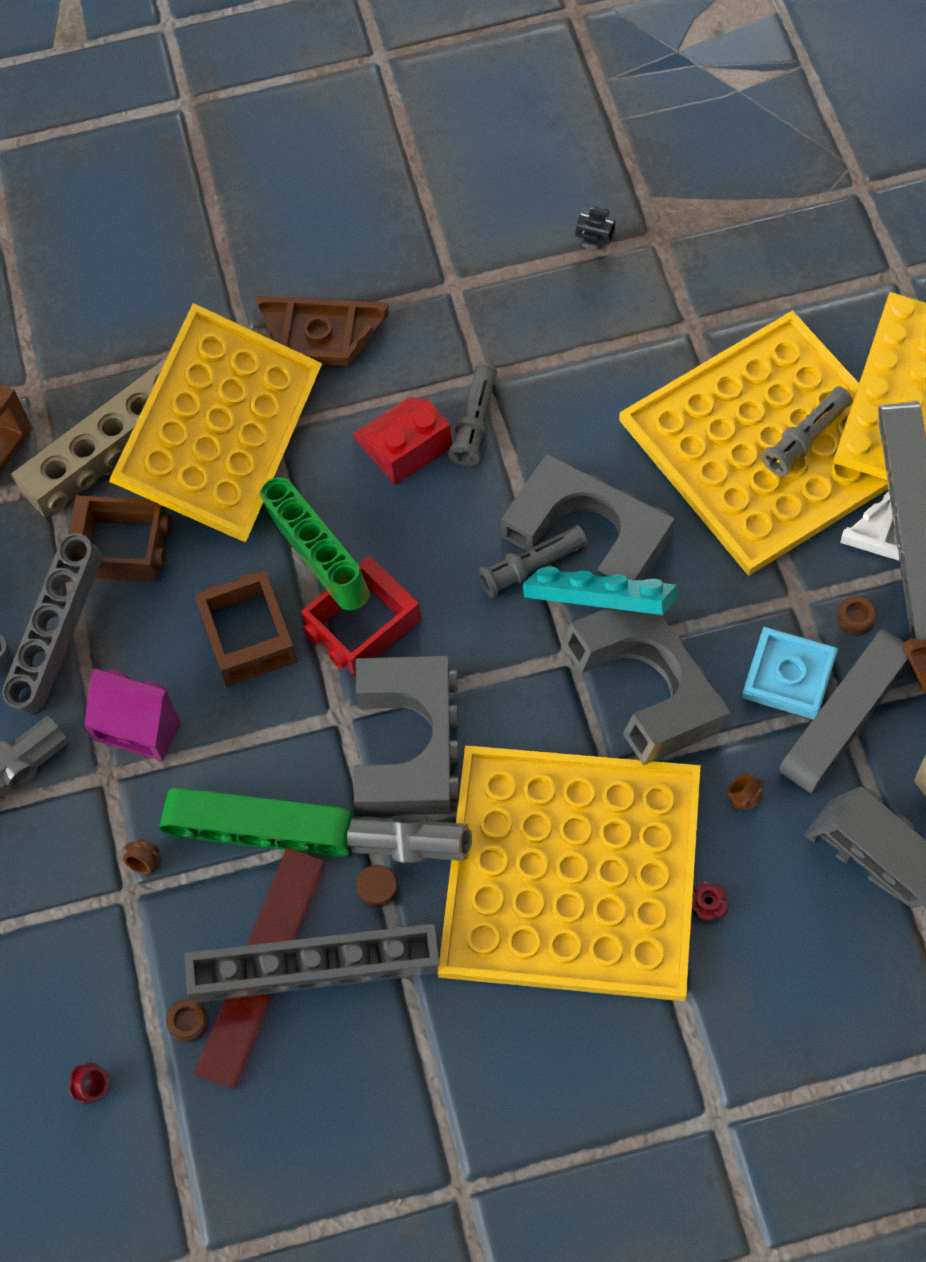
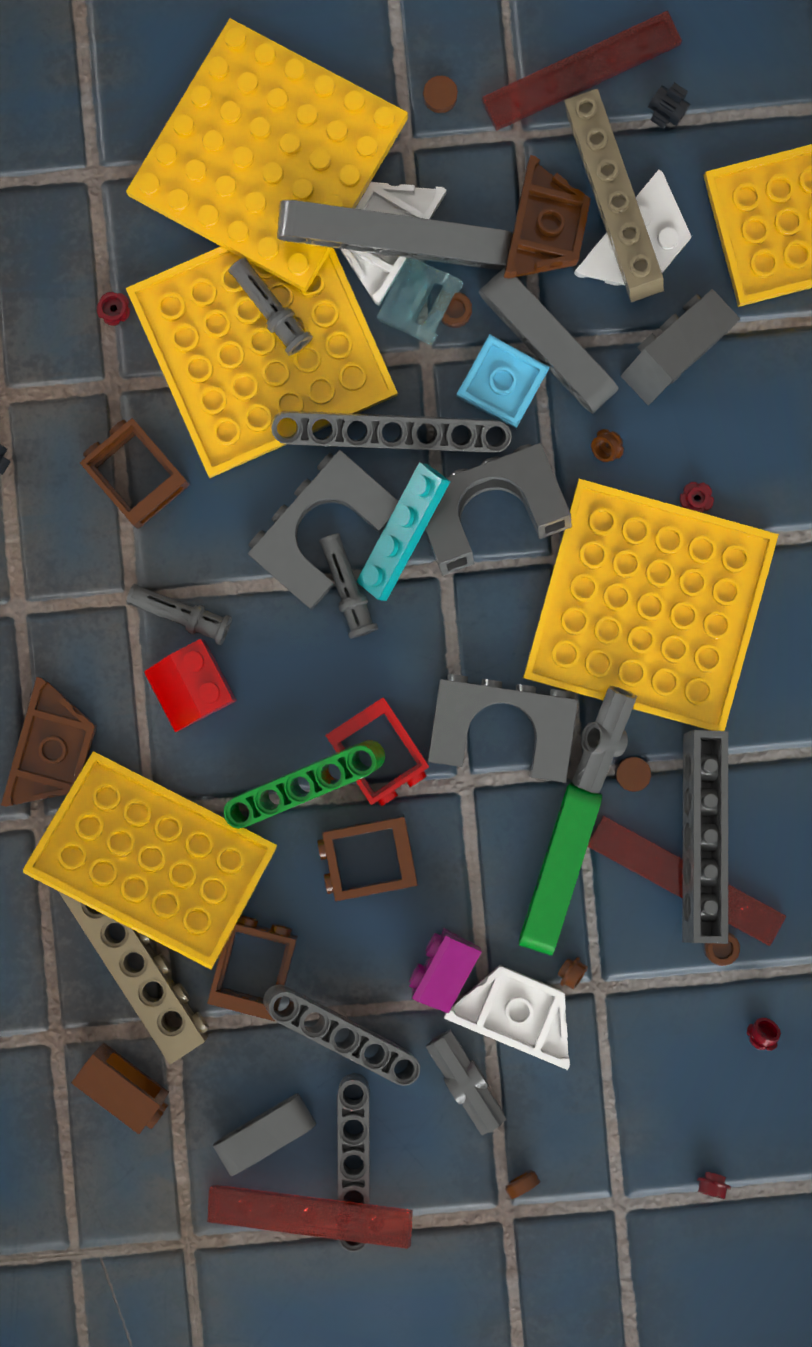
camera: 85 degrees left, 25 degrees up
none -> reddish brown window [80,418,190,529]
none -> dark red plate [97,292,131,326]
none -> dark grey beam [271,411,512,452]
none -> clear light blue plate [377,258,463,345]
none -> white wing [444,965,570,1070]

